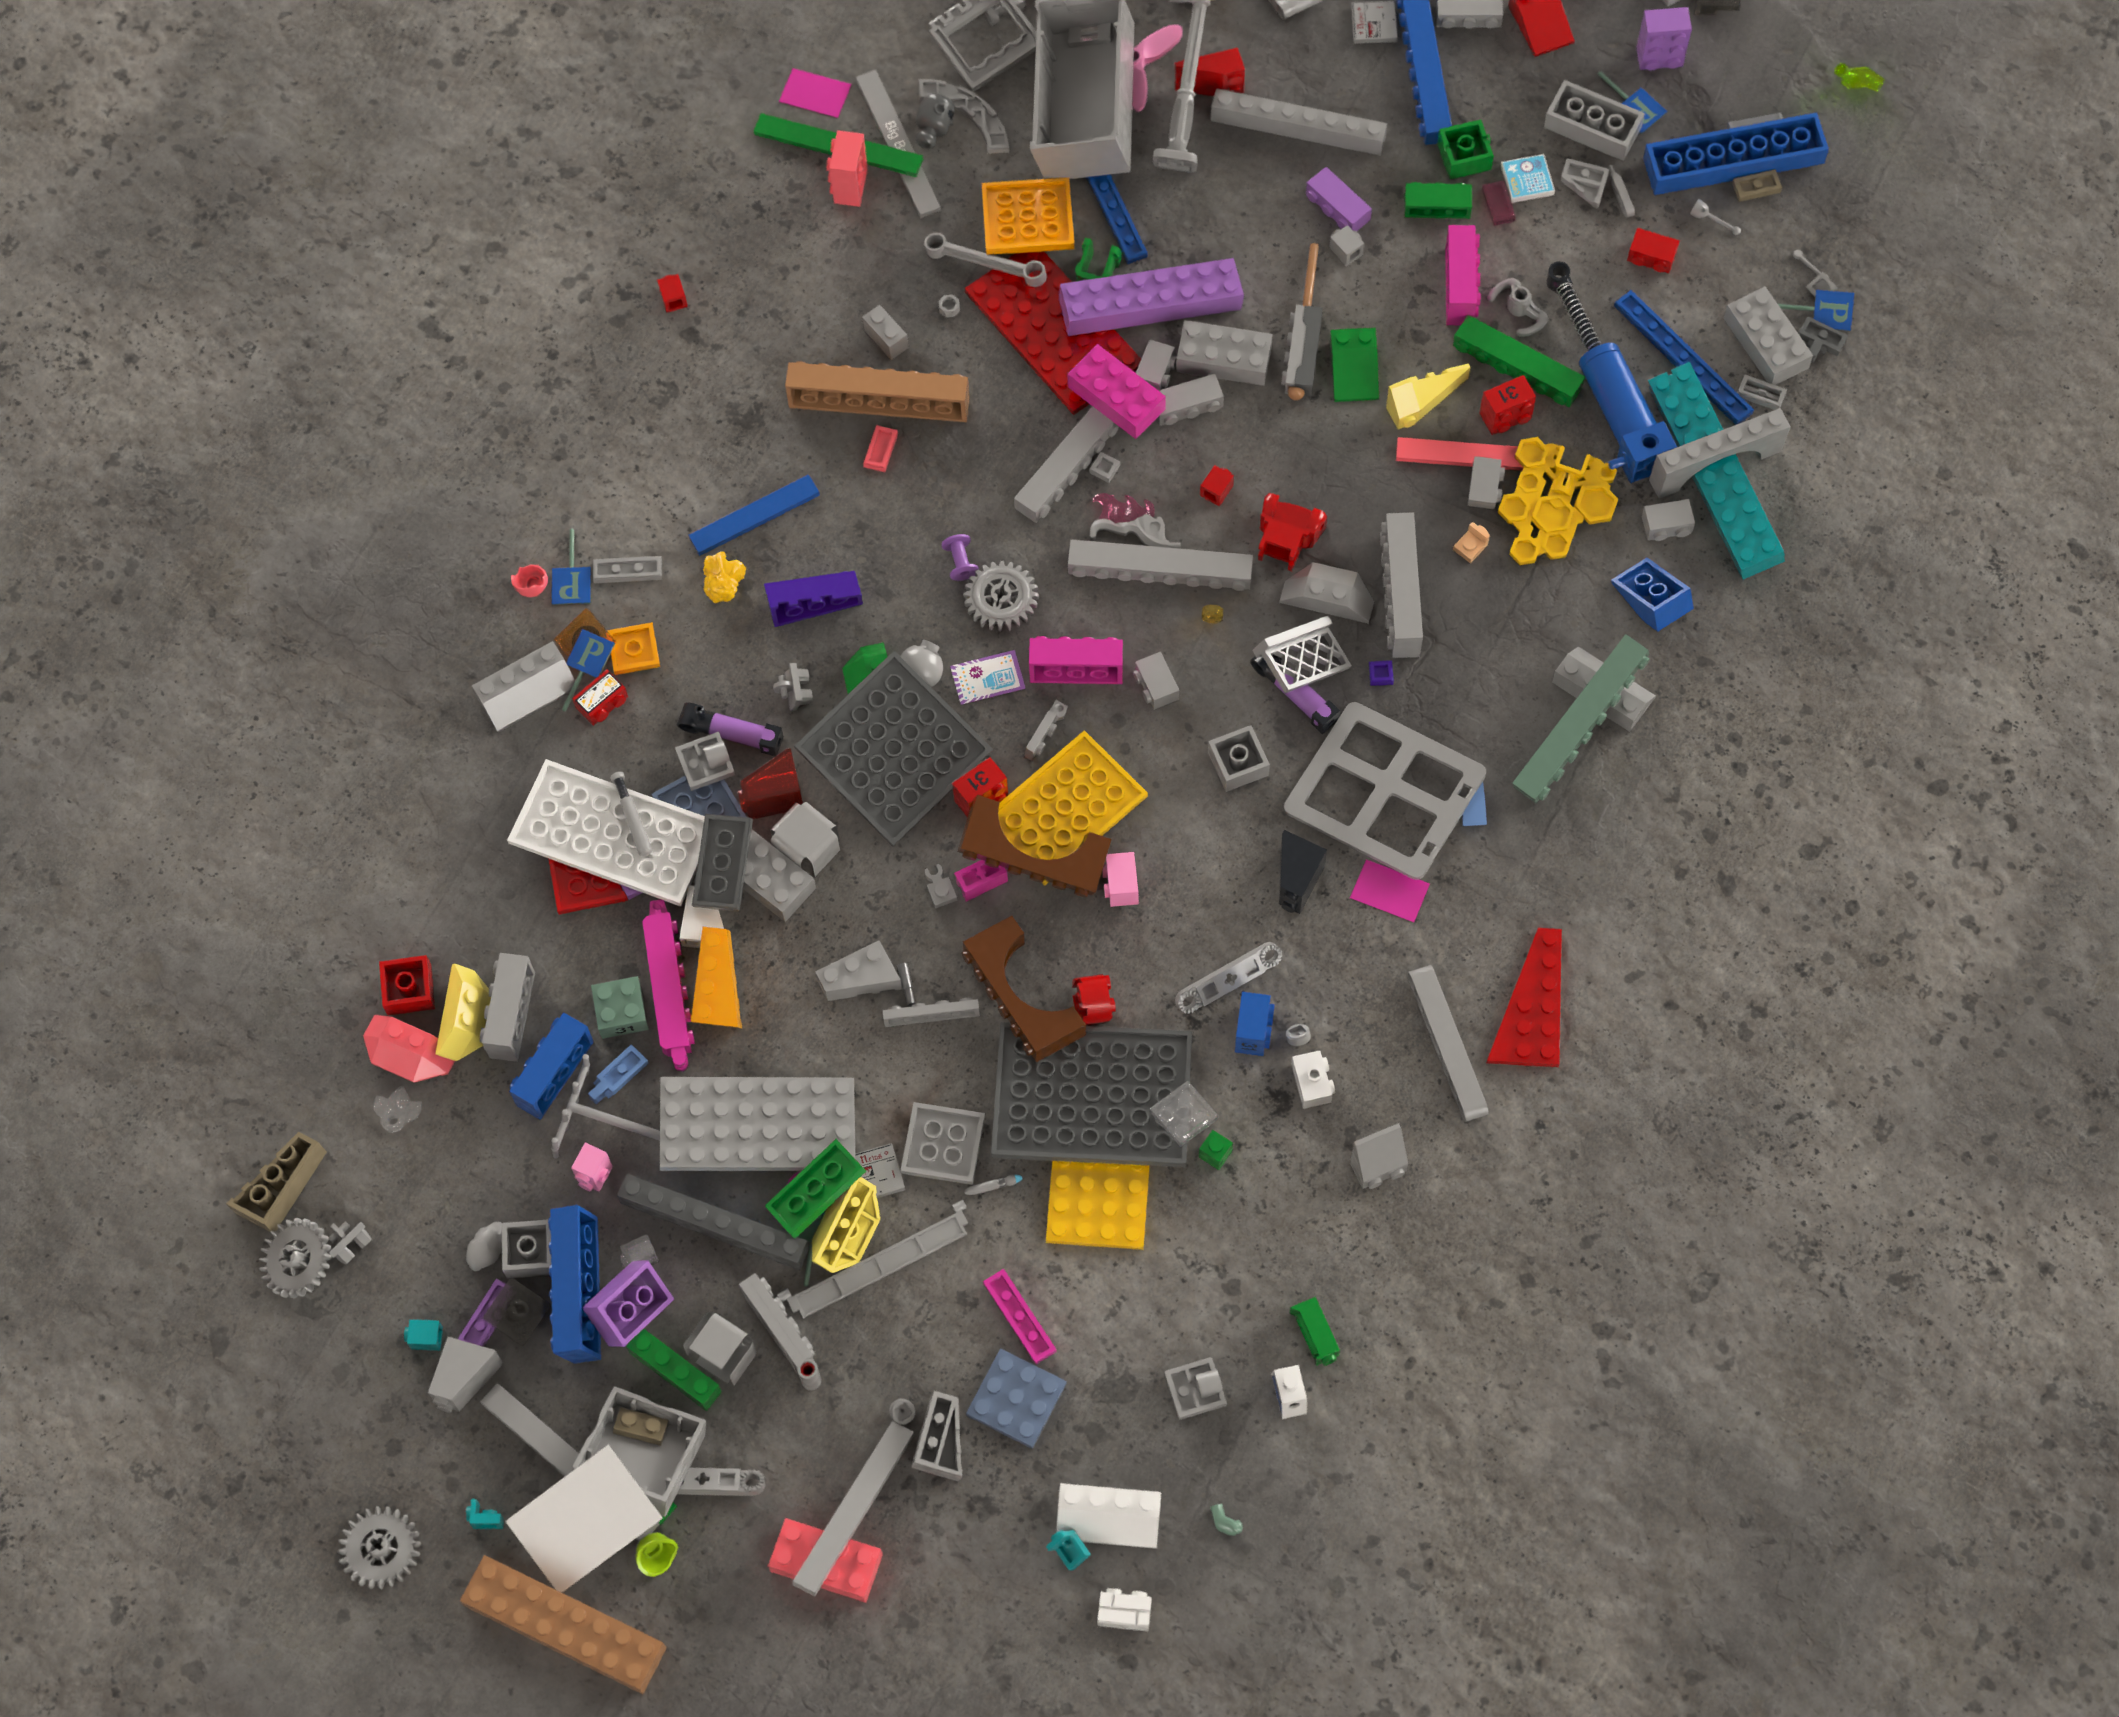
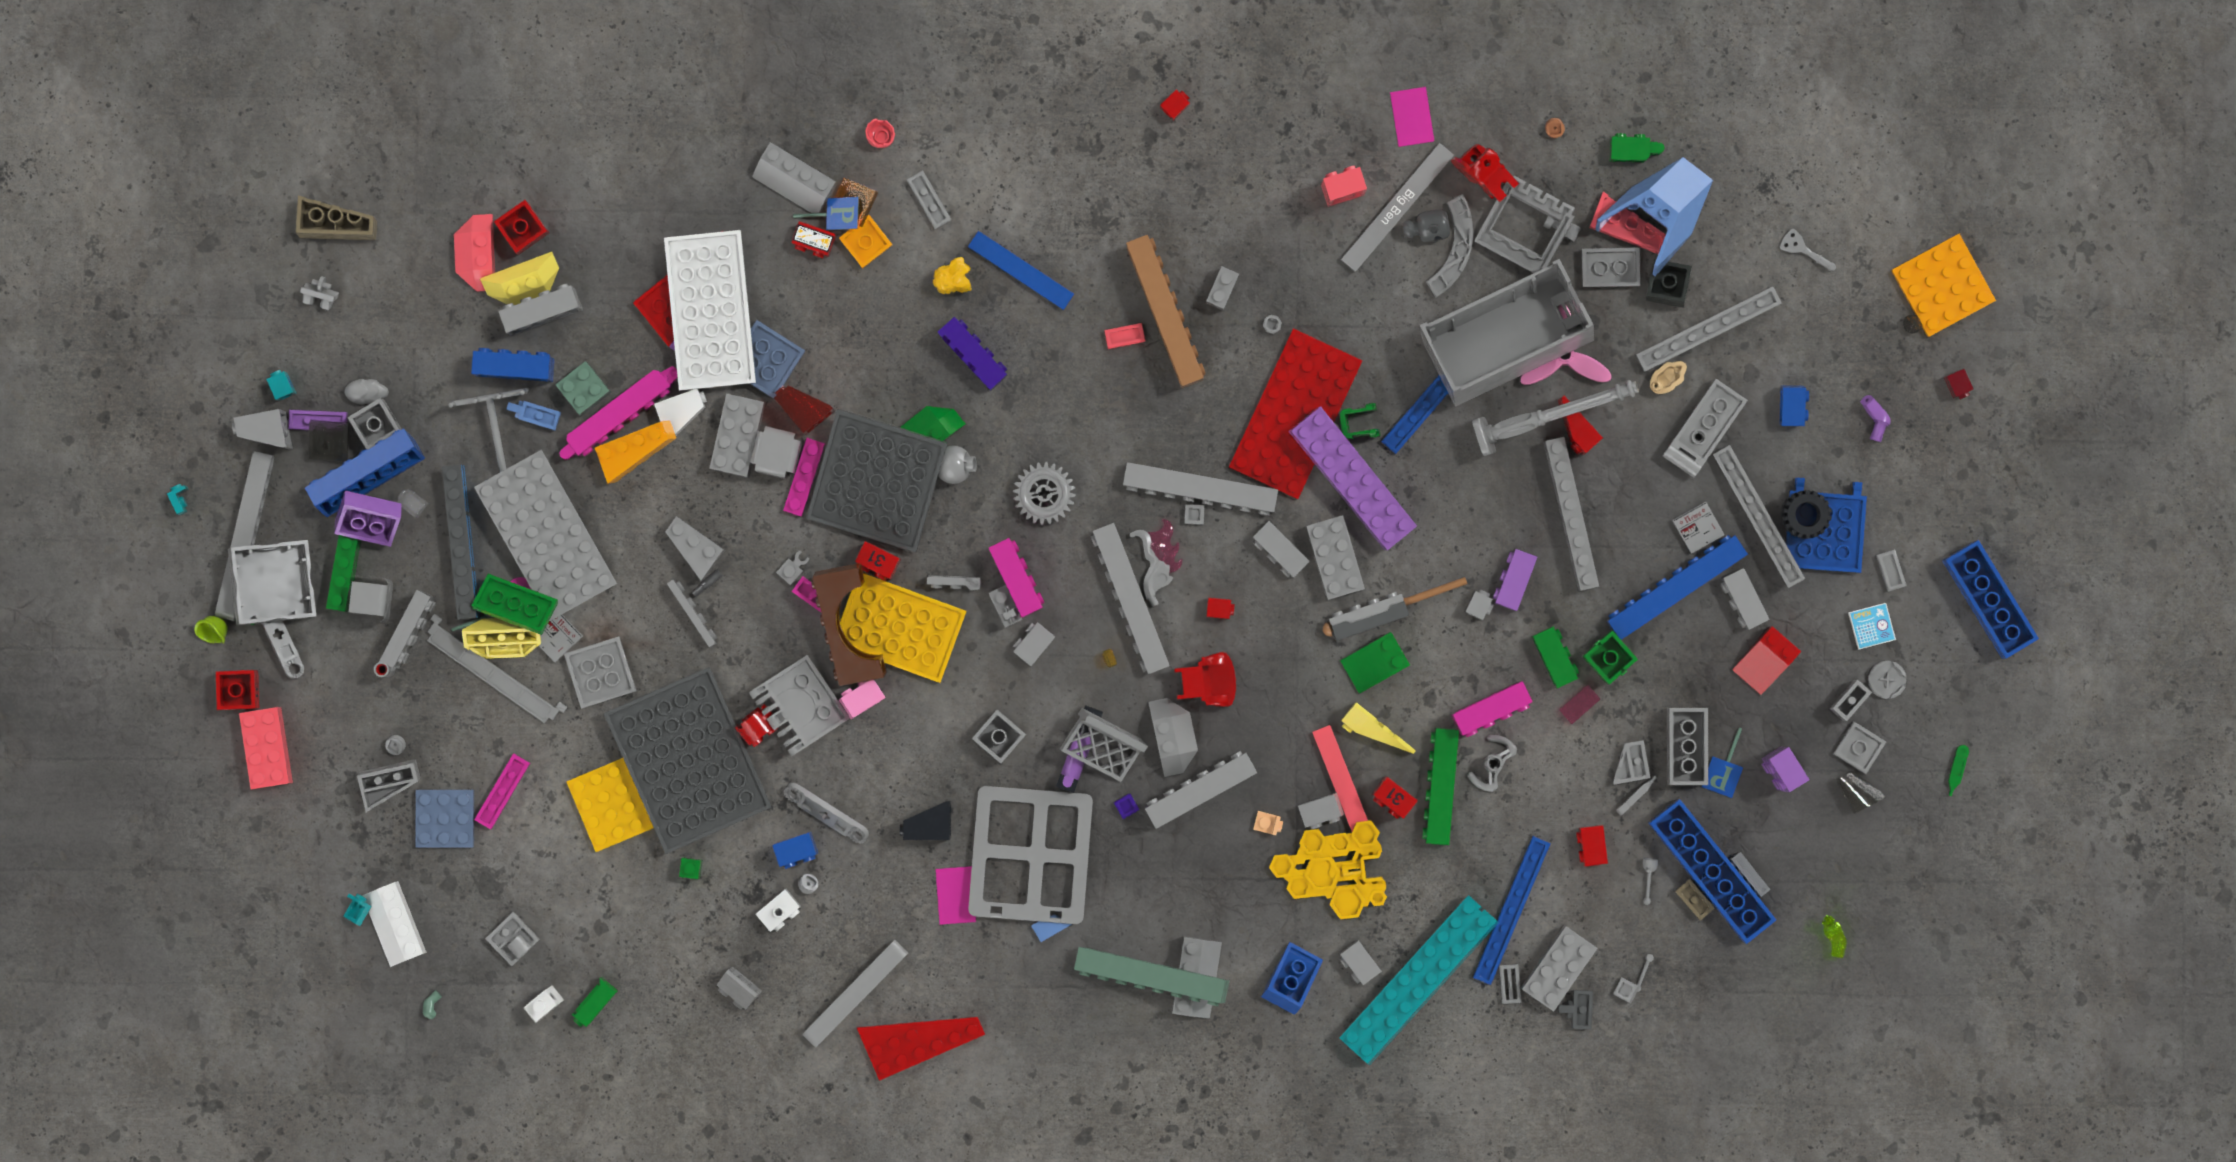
camera: 65 degrees right, 20 degrees up
light grey gear [259,1218,331,1299] -> none
light grey gear [338,1506,421,1589] -> none
clear plate [373,1087,422,1133] -> none
medium nougat brick [460,1555,667,1694] -> none
white sticker [505,1445,662,1593] -> none
blue piece [552,528,591,605] -> none
bright pink brick [571,1143,613,1192] -> none
light grey piece [610,772,652,856] -> none
dark tan plate [613,1408,668,1446] -> none
light grey plate [675,732,735,791] -> none
piece [677,702,784,757] -> none
dark grey tile [692,814,753,912] -> none
green tile [753,113,924,177] -> none
light grey hips [773,663,813,711] -> none
light grey tile [793,1421,914,1596] -> none
light grey piece [924,233,1047,287] -> none
medium lavender piece [941,534,979,581] -> none
sticker [950,650,1026,705] -> none
reddish brown arch [961,916,1086,1062] -> none
light grey piece [964,1175,1023,1195] -> none
light orange plate [982,177,1075,255] -> none
dark pink brick [1068,344,1166,439] -> none
white brick [1098,1588,1152,1631] -> none
light grey brick [1136,339,1177,391] -> none
clear plate [1150,1081,1219,1147] -> none
tile [1501,154,1555,203] -> none
blue piece [1546,261,1677,483] -> none
light grey arch [1649,408,1791,499] -> none
blue piece [1778,290,1854,331] -> none
none -> red brick [216,670,260,710]
none -> light grey hinge [749,655,850,756]
none -> dark pink plate [783,438,825,517]
none -> light grey hinge [989,585,1023,628]
none -> red piece [1451,144,1519,202]

